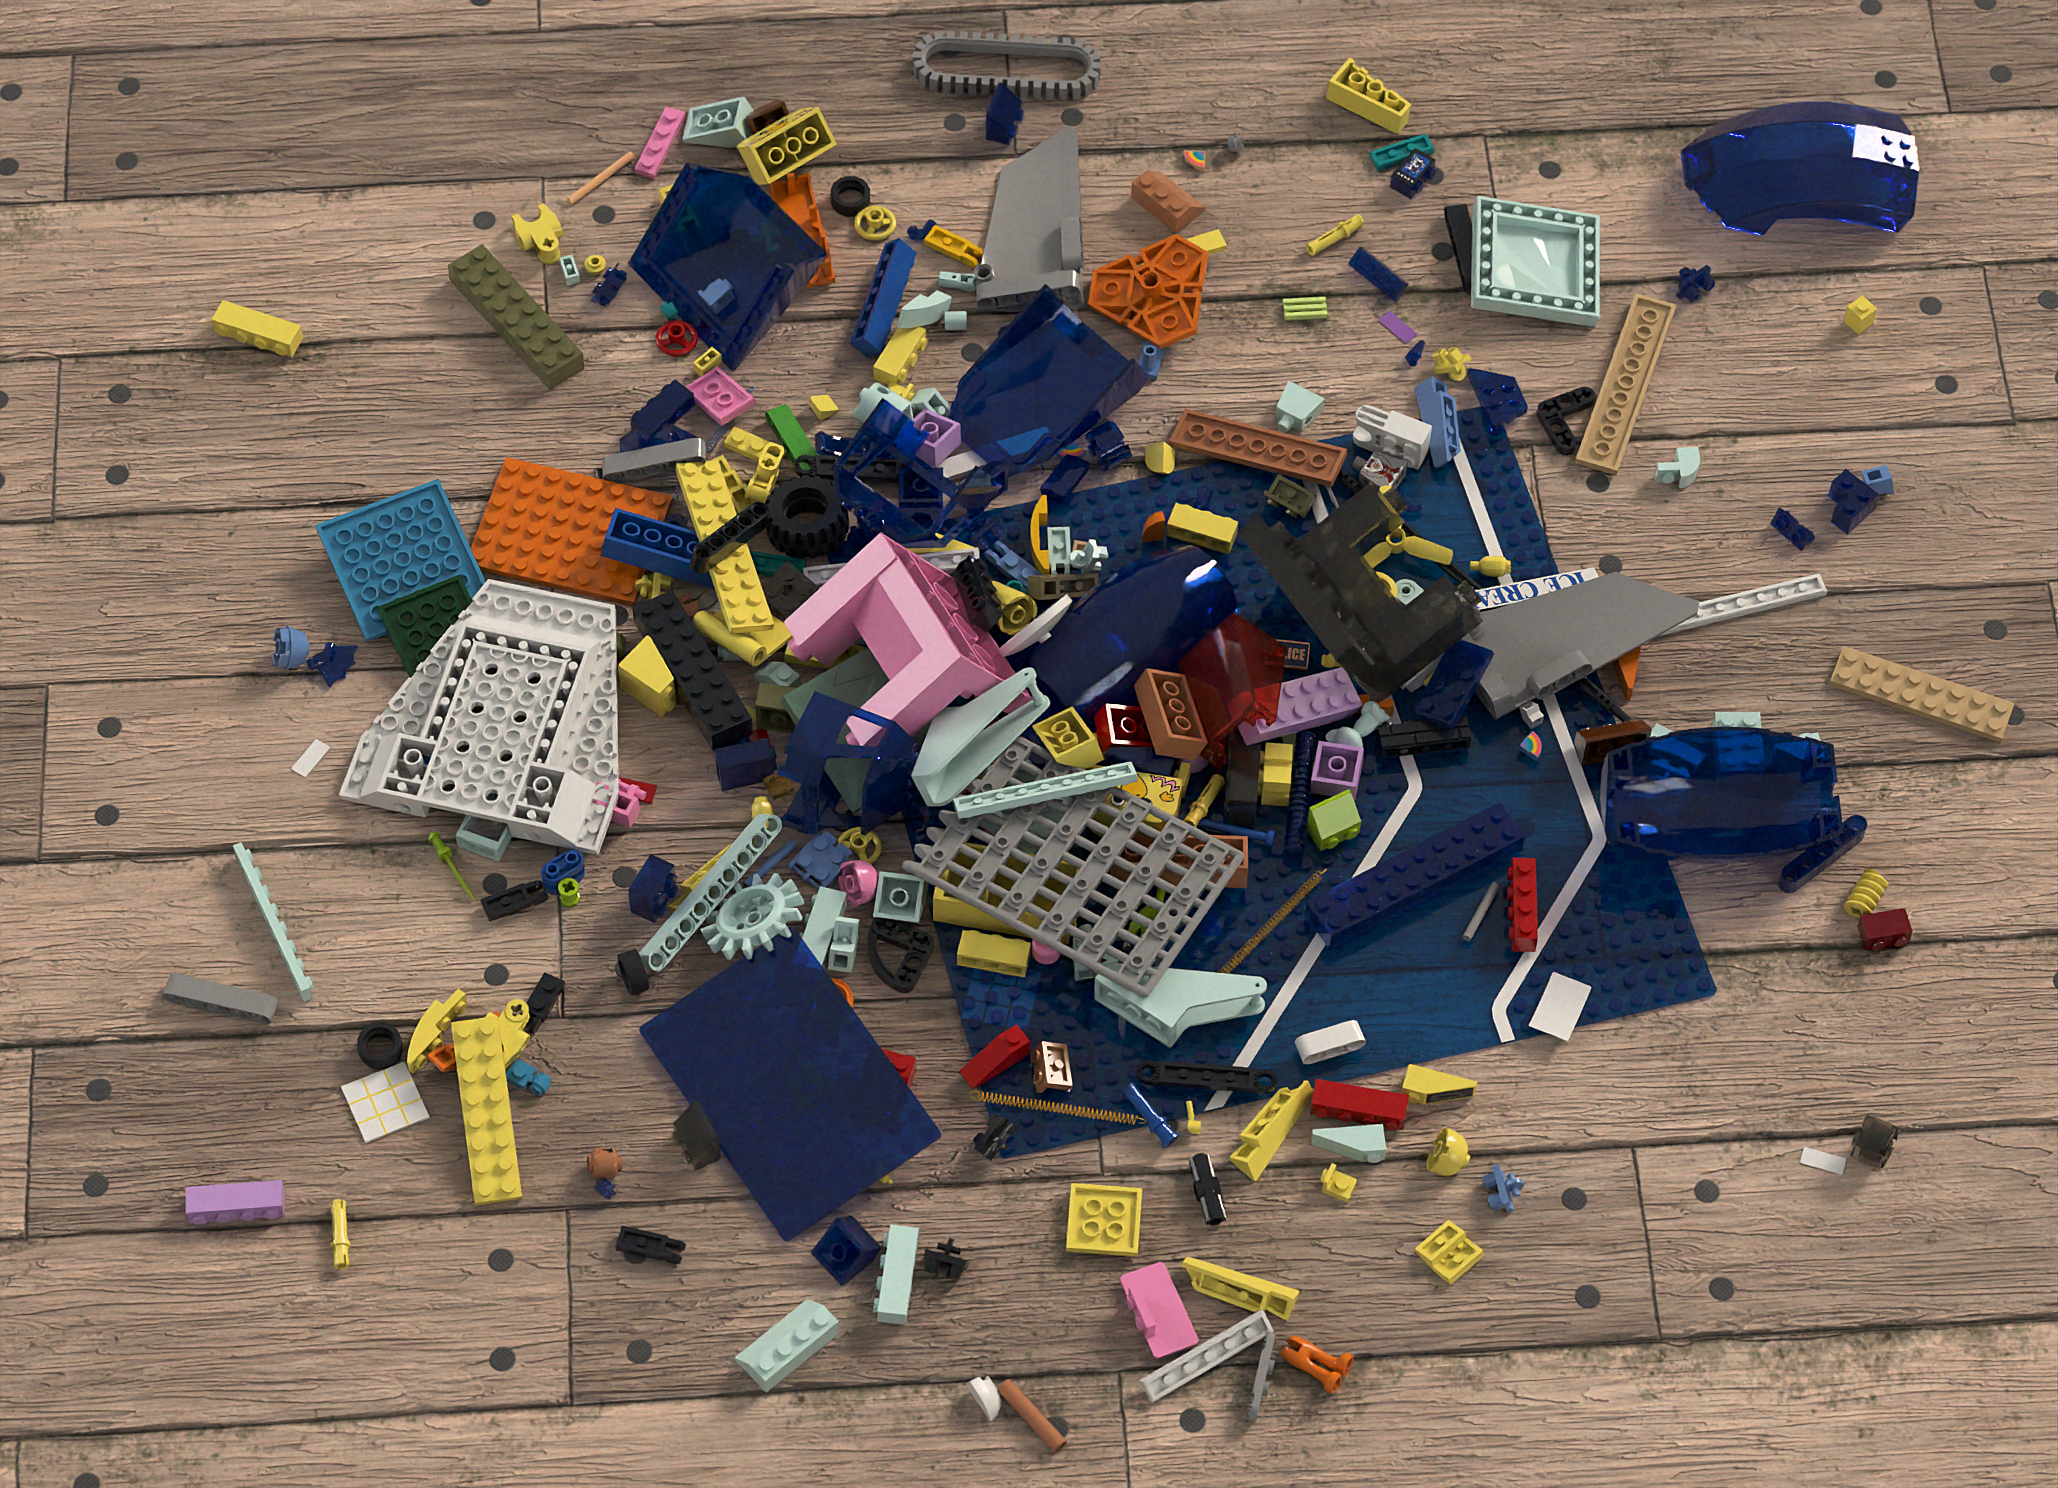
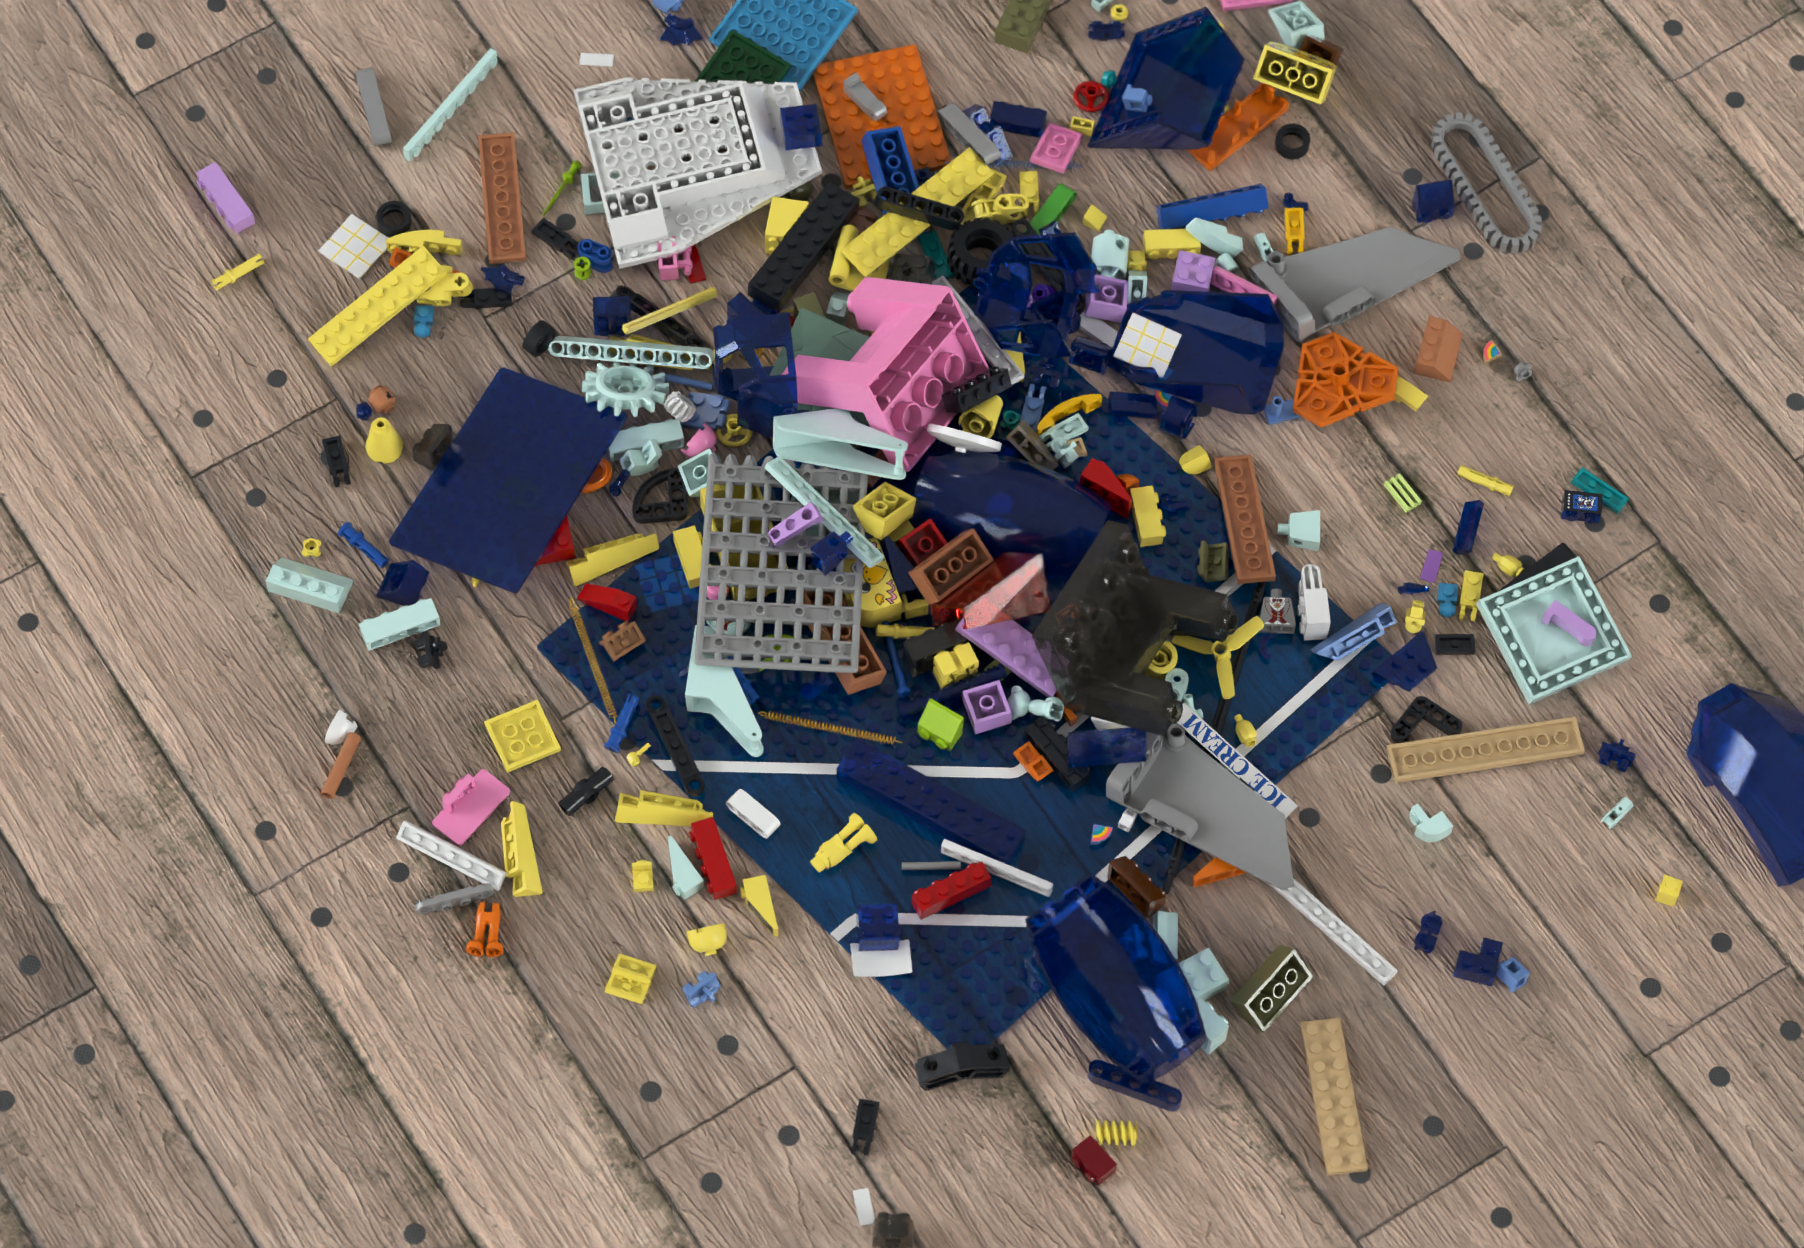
camera: 60 degrees right, 5 degrees up
light yellow piece [854,206,896,241] -> none
black hips [973,1115,1017,1161] -> none
light yellow wedge [1326,58,1411,134] -> none
none -> light yellow plate [302,538,322,557]
none -> blue pin [338,522,389,569]
none -> light yellow cone [365,418,403,464]
none -> nougat plate [478,132,526,264]
none -> clear blue arm [481,265,525,295]
none -> light yellow wedge [566,534,659,586]
none -> clear blue arm [609,469,630,497]
none -> black plate [615,285,705,348]
none -> light yellow axle [622,287,717,335]
none -> white gear [664,391,696,422]
none -> lavender leg [768,502,824,547]
none -> clear blue brick [780,104,822,151]
none -> clear blue torso [810,531,853,576]
none -> light yellow piece [810,813,878,873]
none -> light grey leg [843,73,887,121]
none -> black hinge [851,1099,879,1156]
none -> clear blue brick [856,904,900,951]
none -> black brick [915,1041,1010,1091]
none -> white tile [941,839,1053,897]
none -> orange slope [1013,741,1054,782]
none -> dark purple brick [1032,284,1056,304]
none -> red slope [1079,458,1132,519]
none -> white piece [1113,313,1182,379]
none -> lavender brick [1171,250,1215,300]
none -> bright pink plate [1211,266,1277,314]
none -> olive slope [1230,945,1313,1033]
none -> black plate [1435,634,1475,655]
none -> dark azure plate [1437,583,1458,618]
none -> light yellow hinge [1459,570,1484,621]
none -> light yellow plant [1492,553,1525,577]
none -> lavender leg [1542,600,1596,646]
none -> light aqua bar [1601,797,1634,829]

